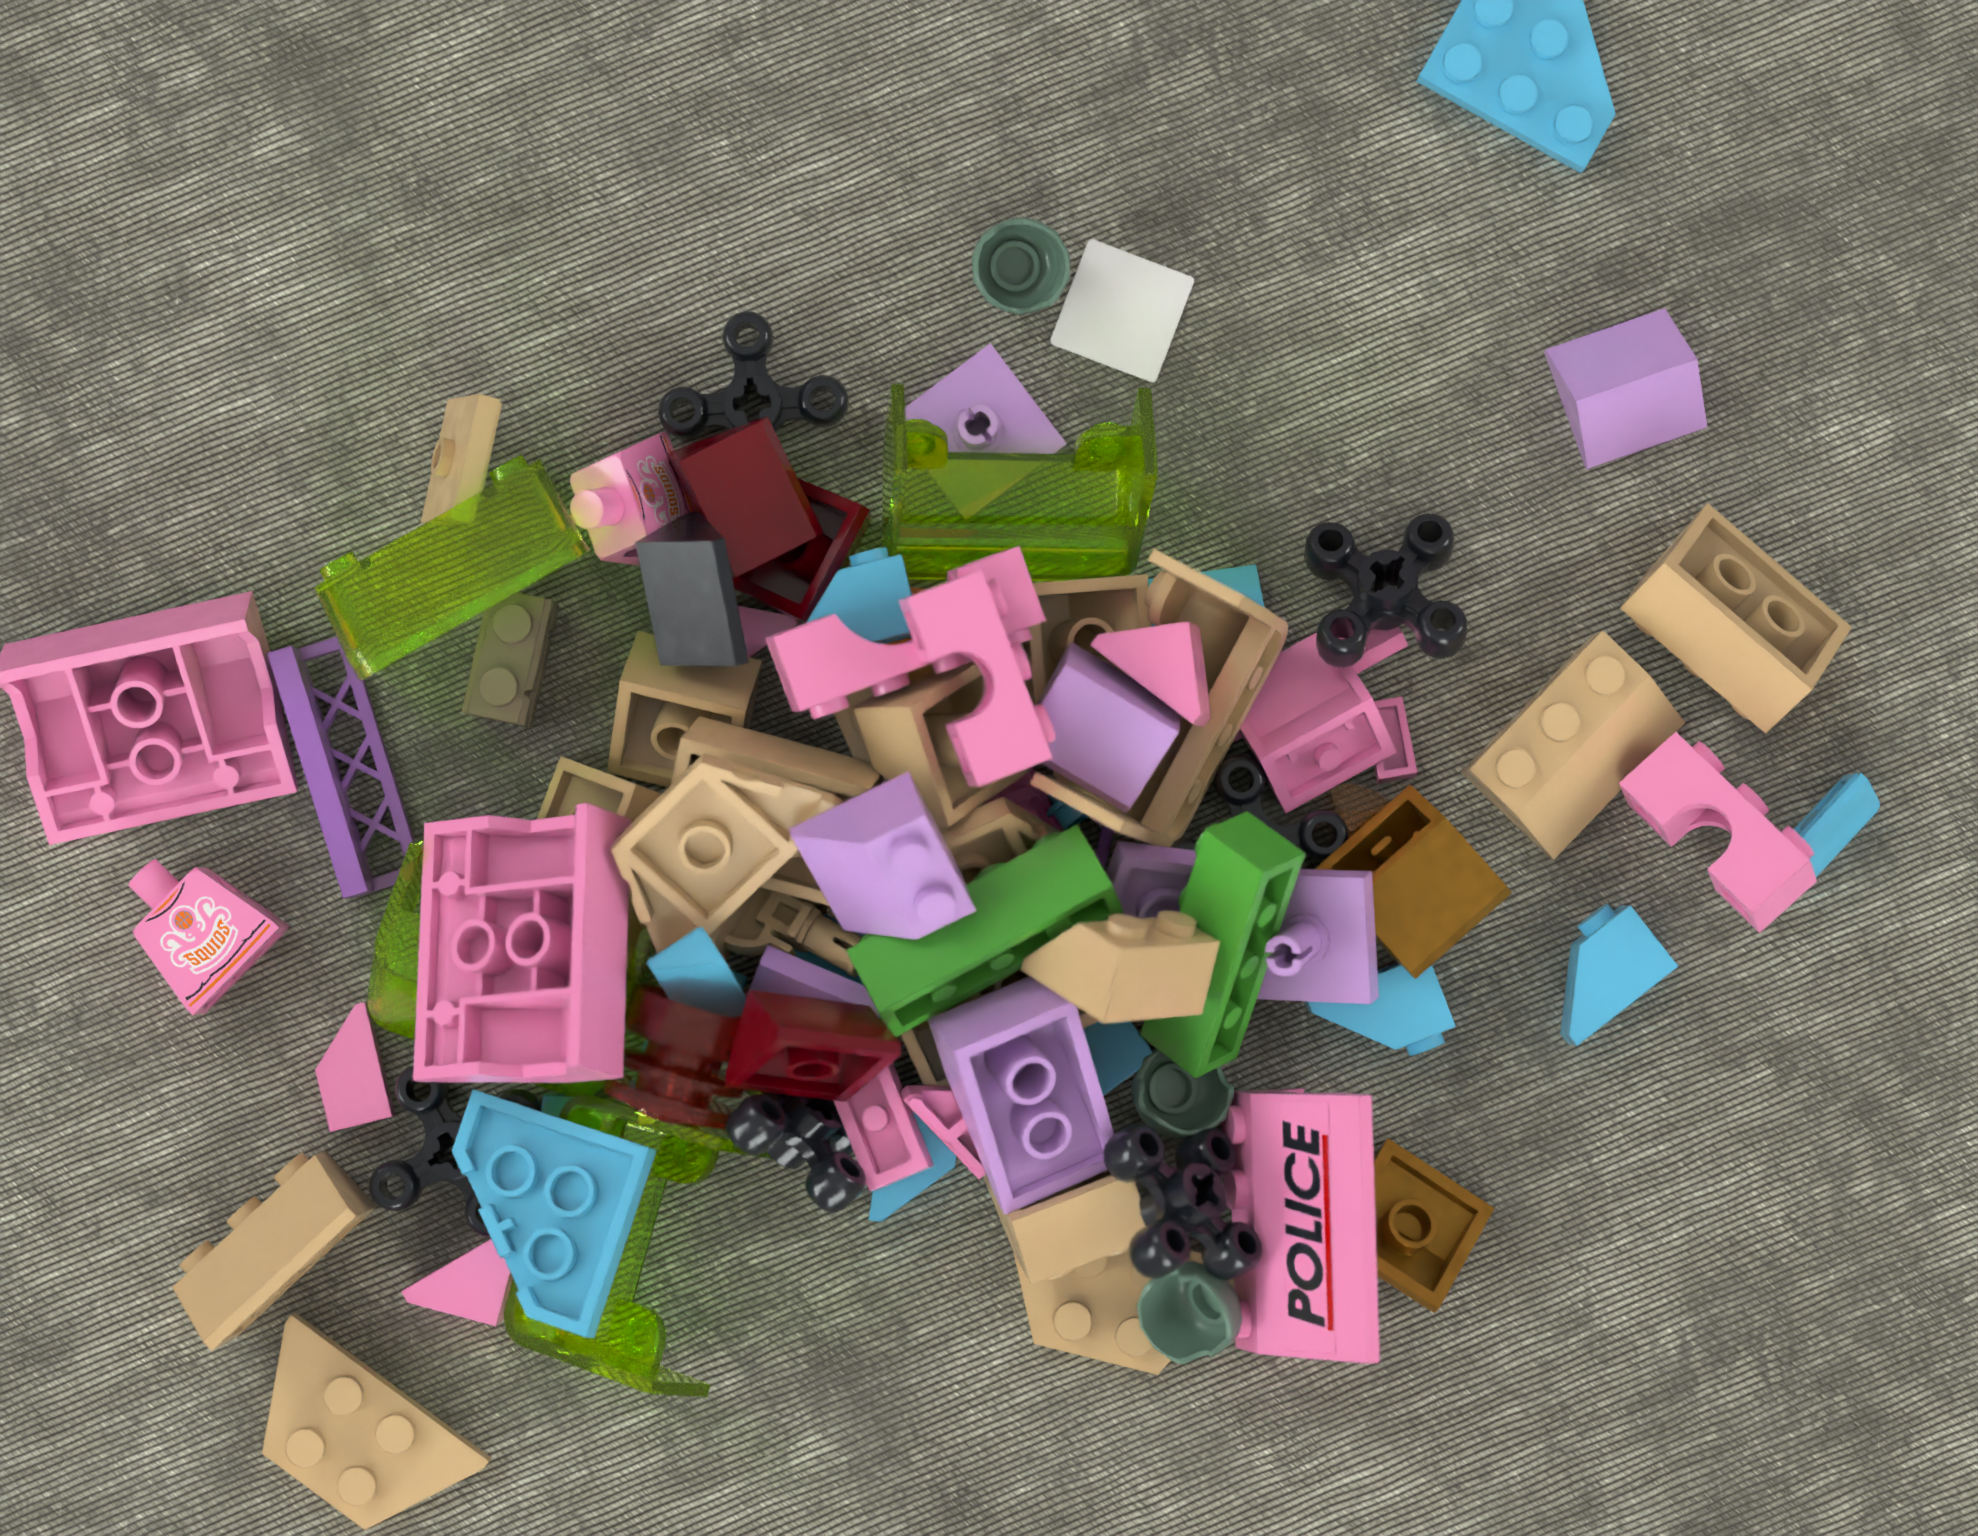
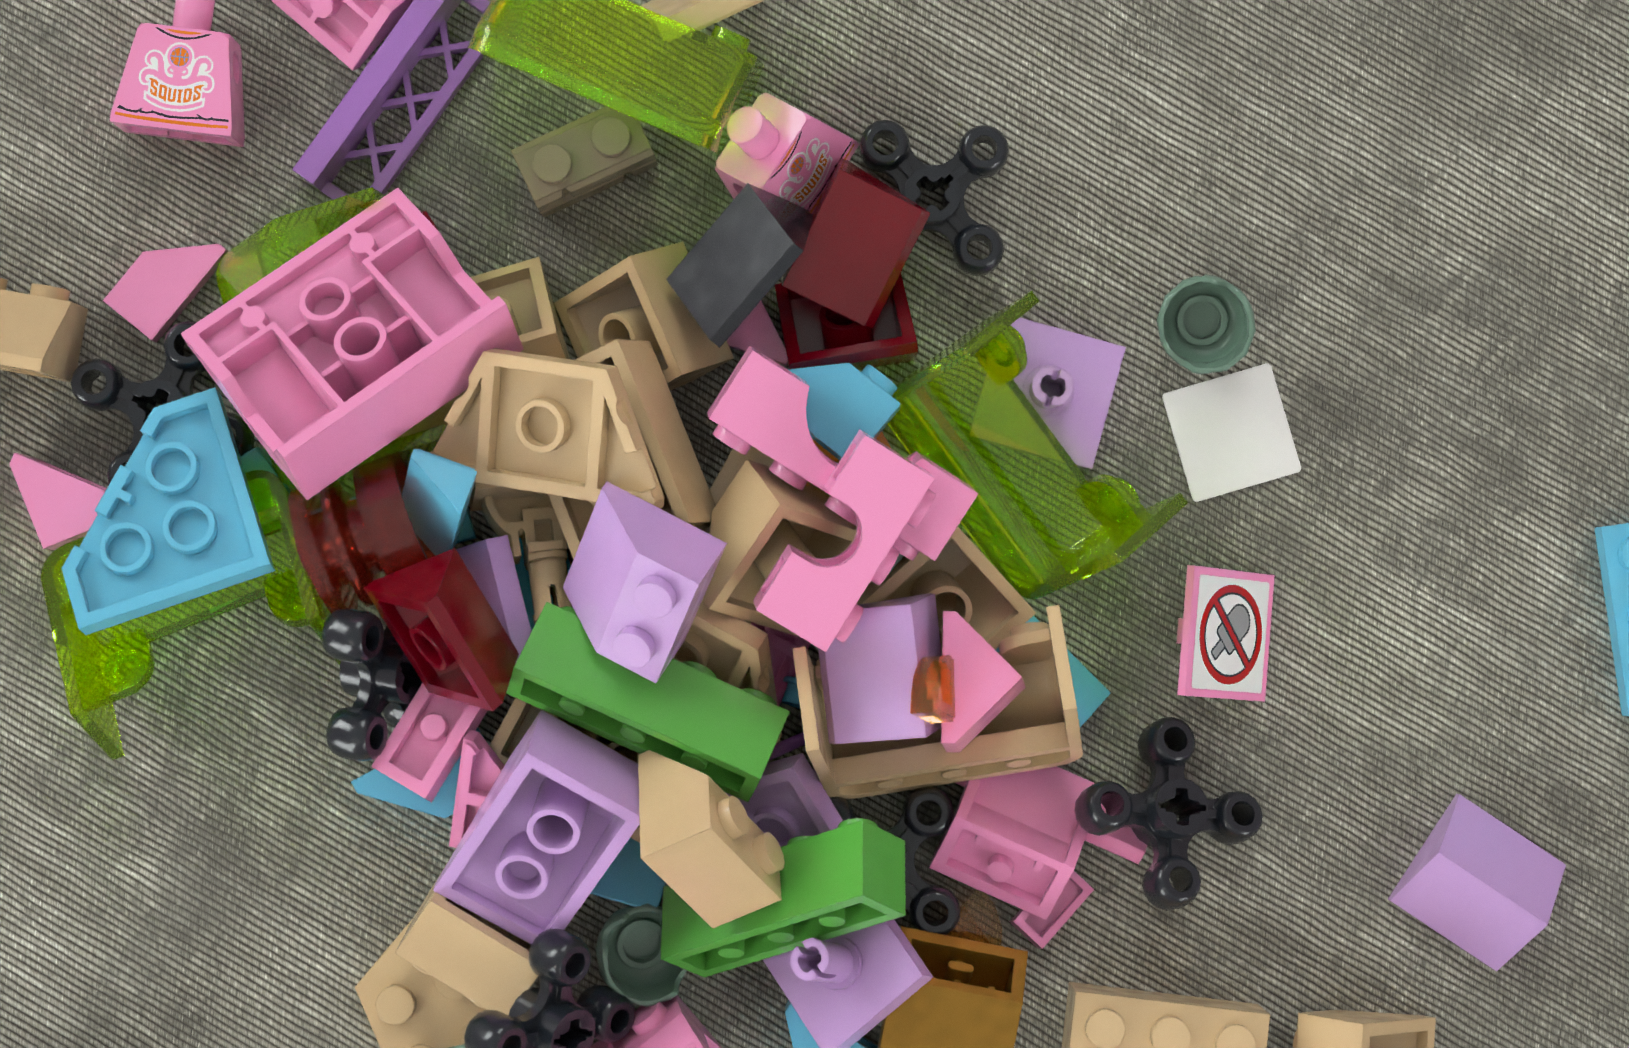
camera: 50 degrees right, 0 degrees up
none -> clear orange tile [910,655,955,723]
none -> piece [1176,565,1275,702]

